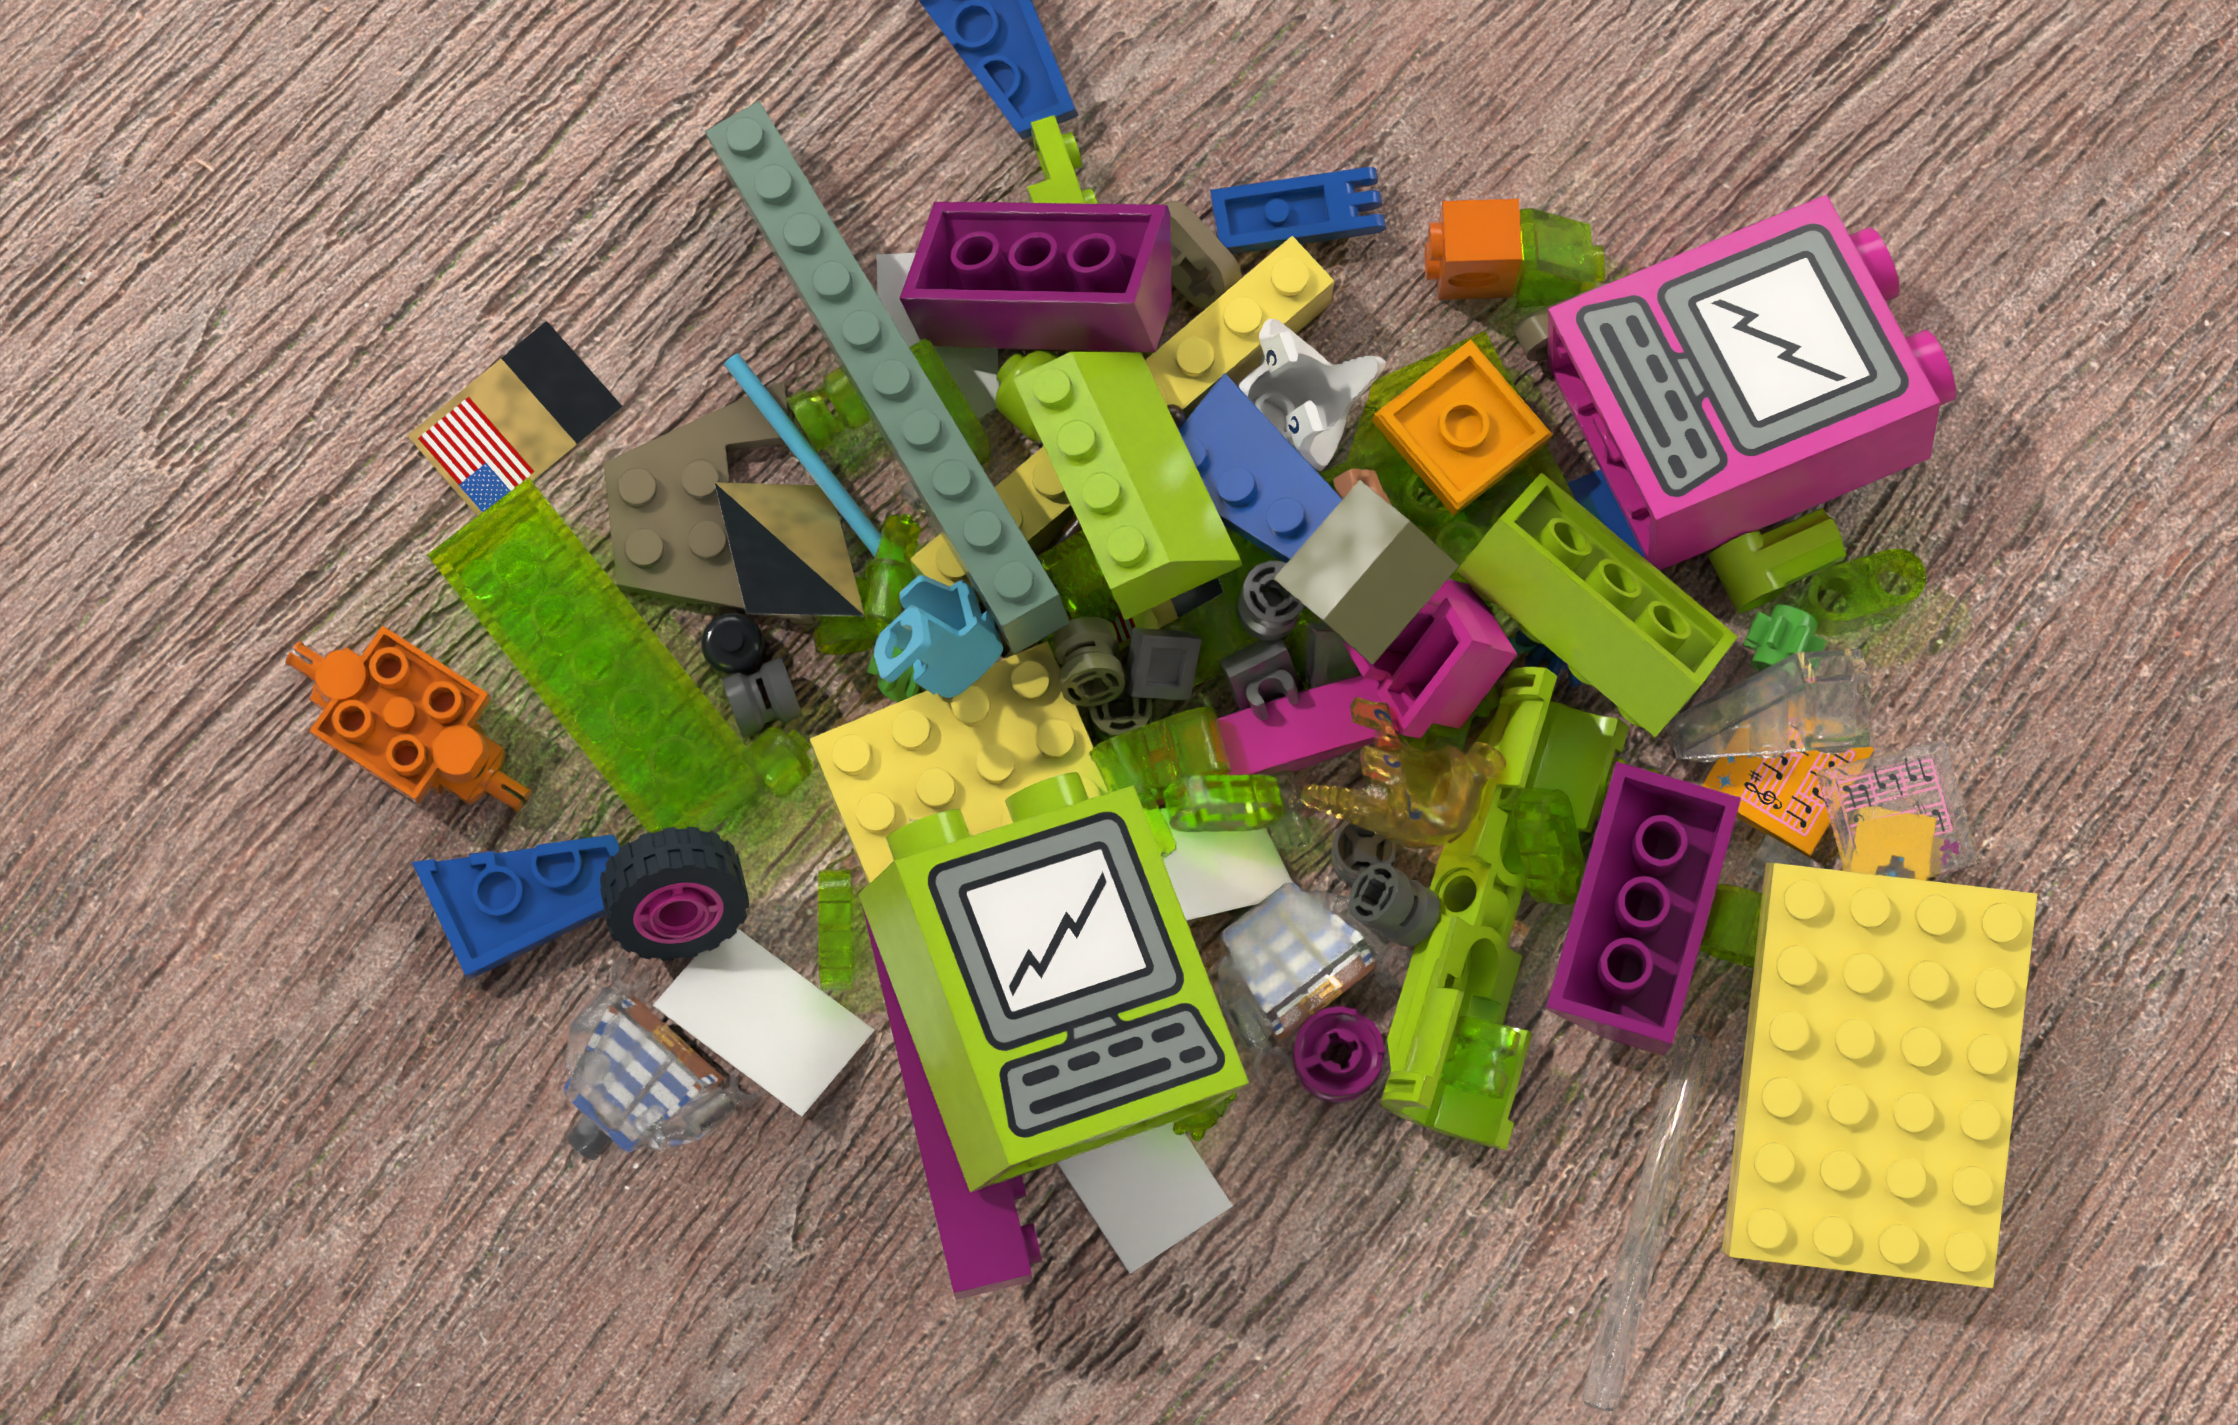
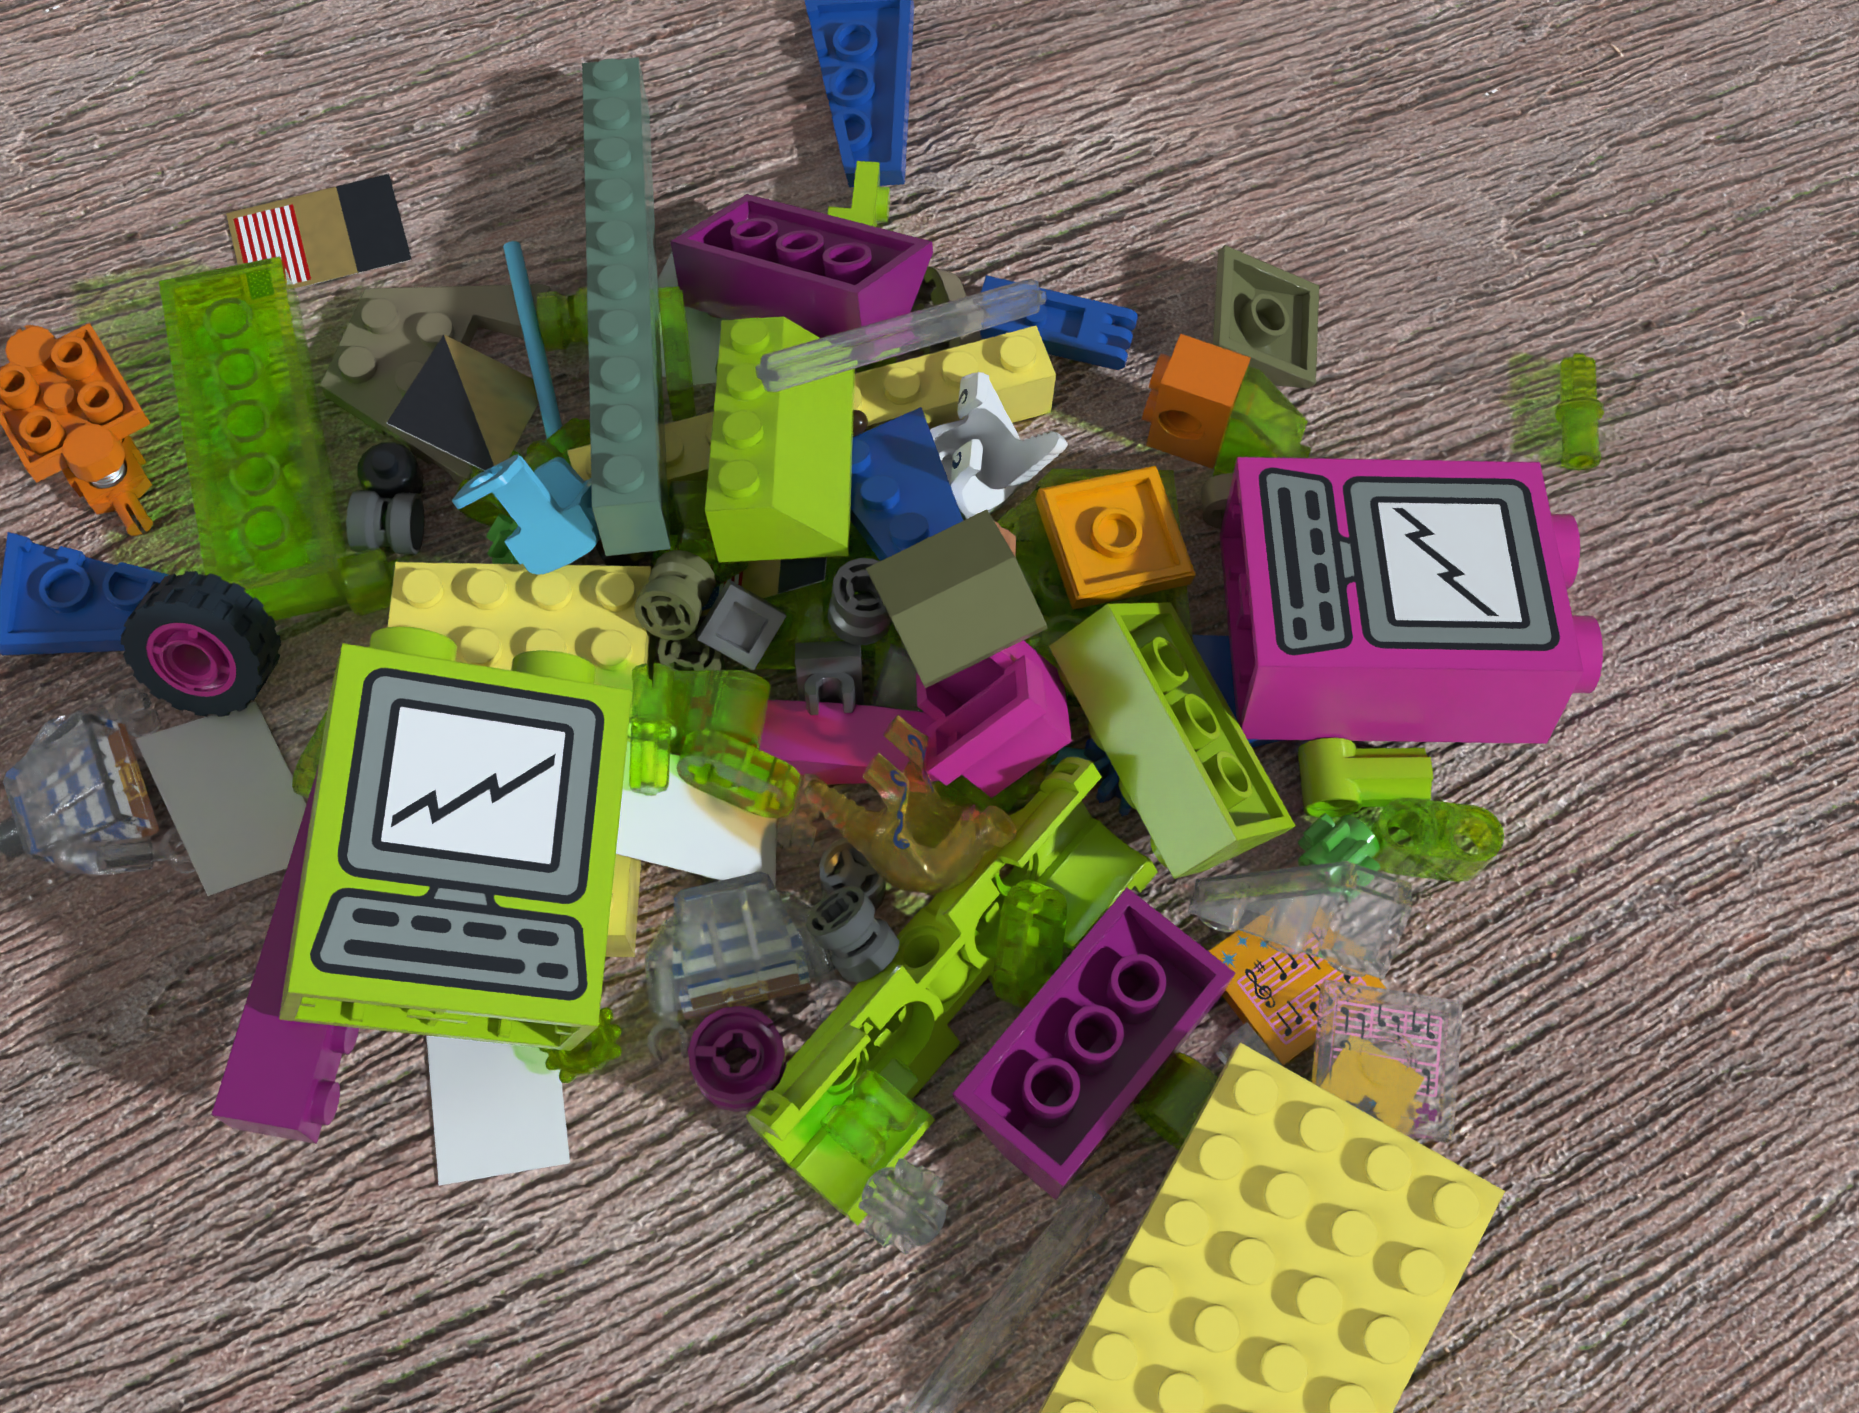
camera: 20 degrees right, 10 degrees down
none -> clear axle [755,279,1047,392]
none -> clear gear [858,1158,948,1254]
none -> olive slope [1213,245,1319,389]
none -> clear neon green axle [1555,353,1604,471]

